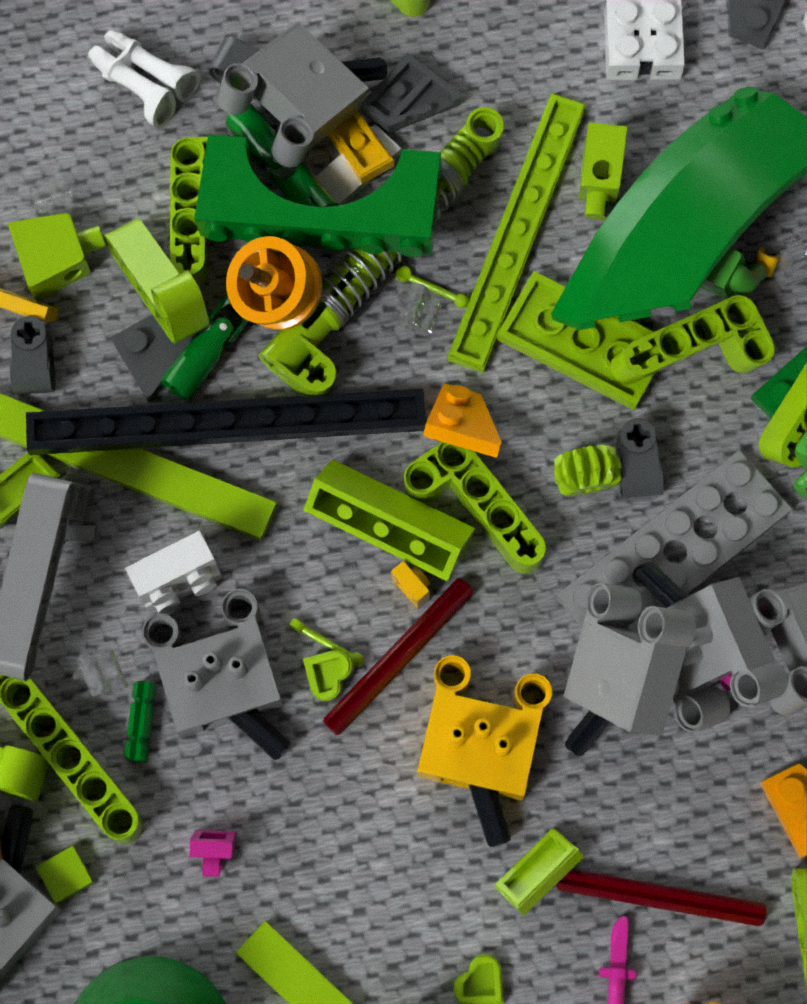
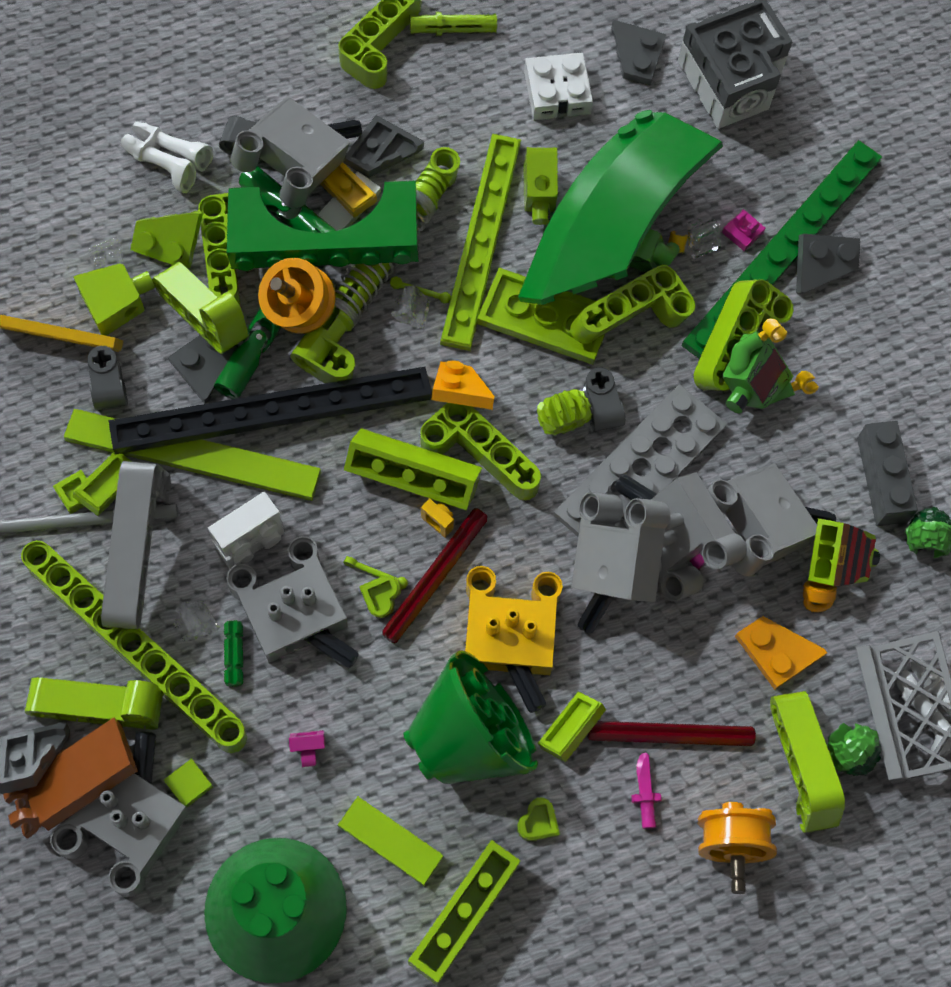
camera: 15 degrees left, 5 degrees down
none -> lime wing [130,210,203,269]
none -> green cone [403,650,538,784]

